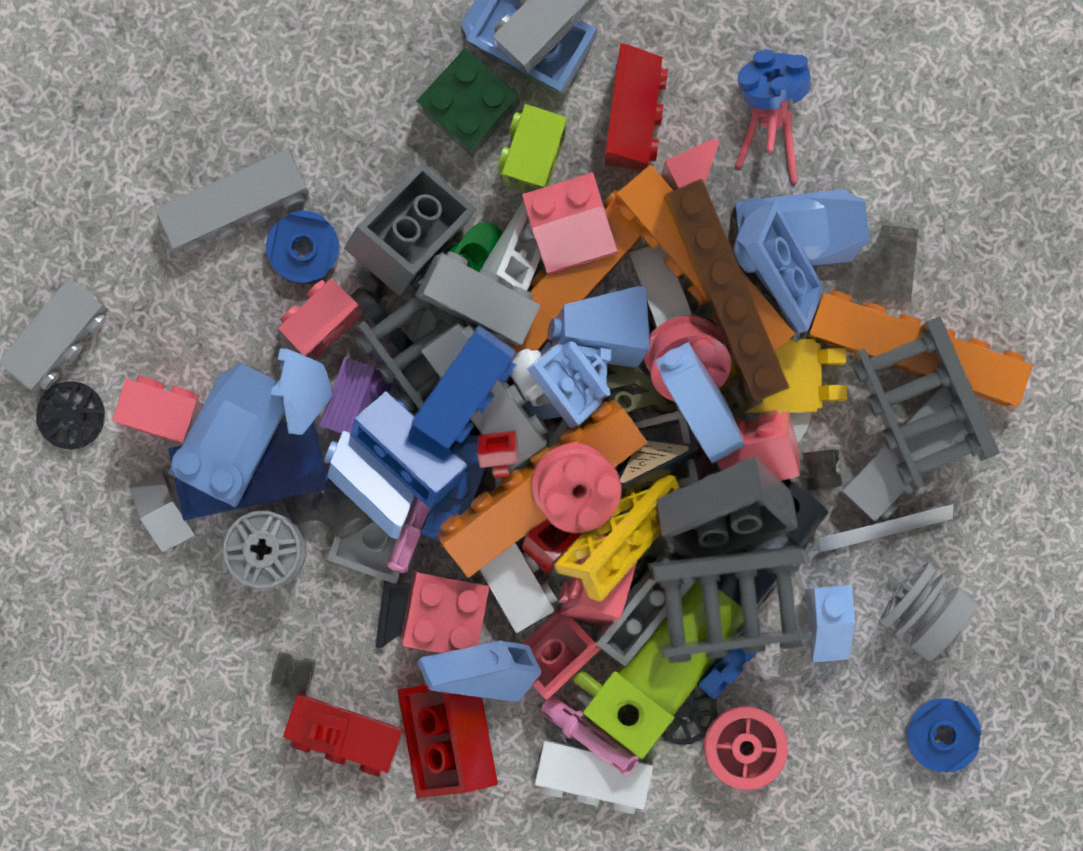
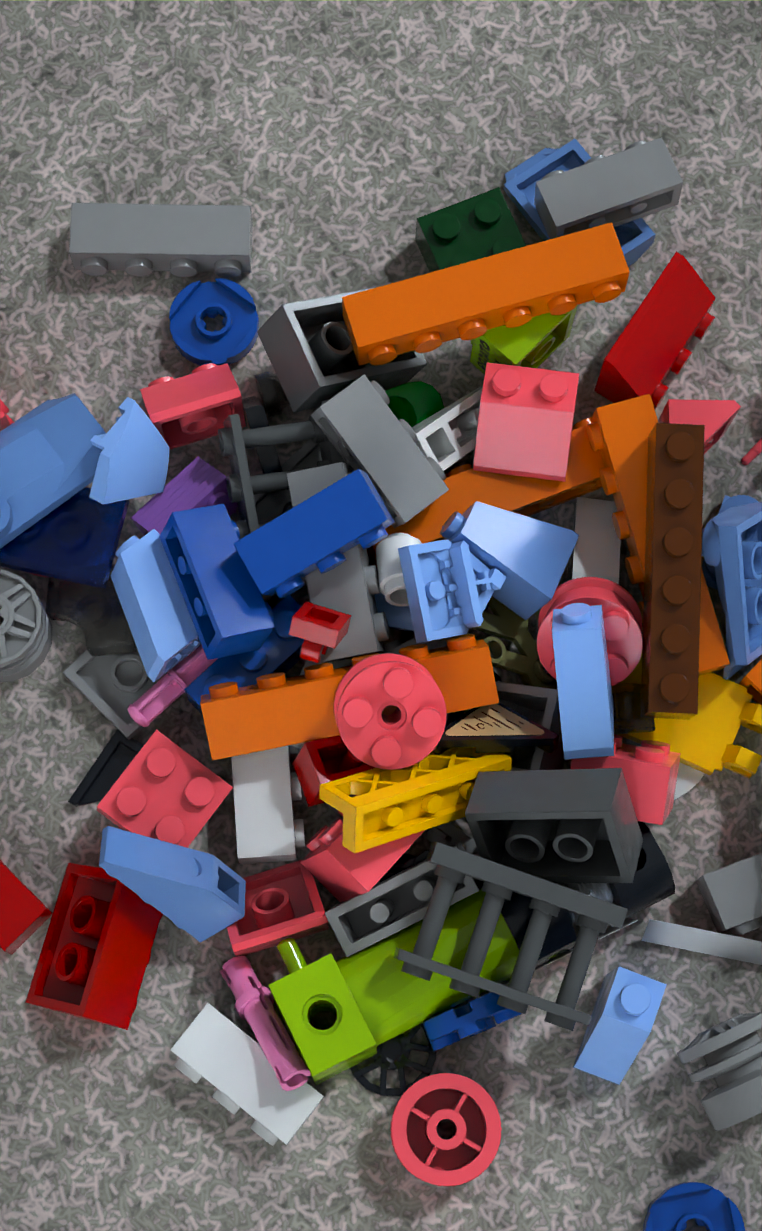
camera: 15 degrees right, 10 degrees down
clear smoke wheel [802,449,842,490] -> none
none -> orange brick [342,222,630,366]

